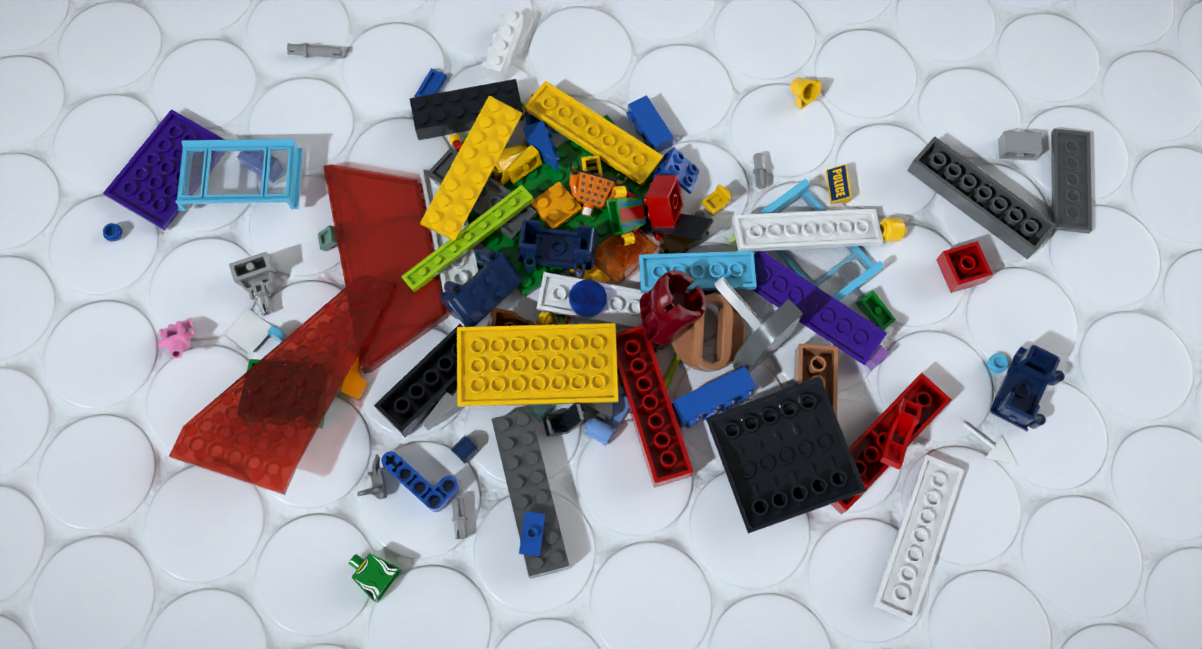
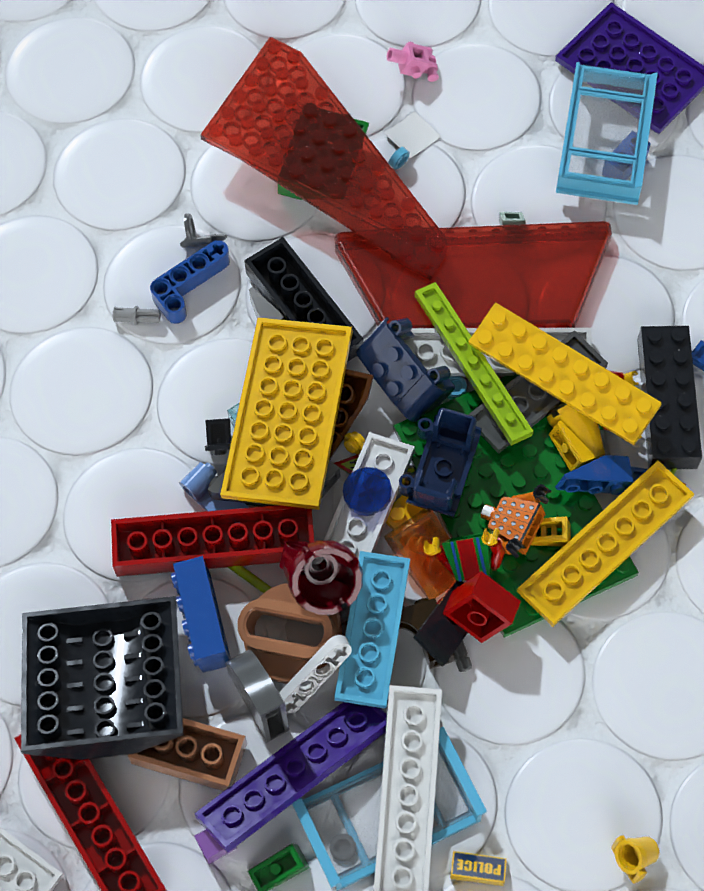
camera: 105 degrees right, 5 degrees down
blue plate [103,223,123,242] -> none
light grey brick [229,252,277,316] -> none
light orange tile [334,349,368,401] -> none
green torso [348,553,402,603] -> none
dark blue brick [450,435,479,464] -> none
dark grey brick [492,409,570,579] -> none
blue plate [519,512,546,557] -> none
light orange plate [530,182,582,229] -> none
blue brick [626,95,674,153] -> none
blue bracket [651,147,700,194] -> none
yellow bracket [701,184,732,217] -> none
light grey axle [753,153,767,189] -> none
red arch [880,398,923,470] -> none

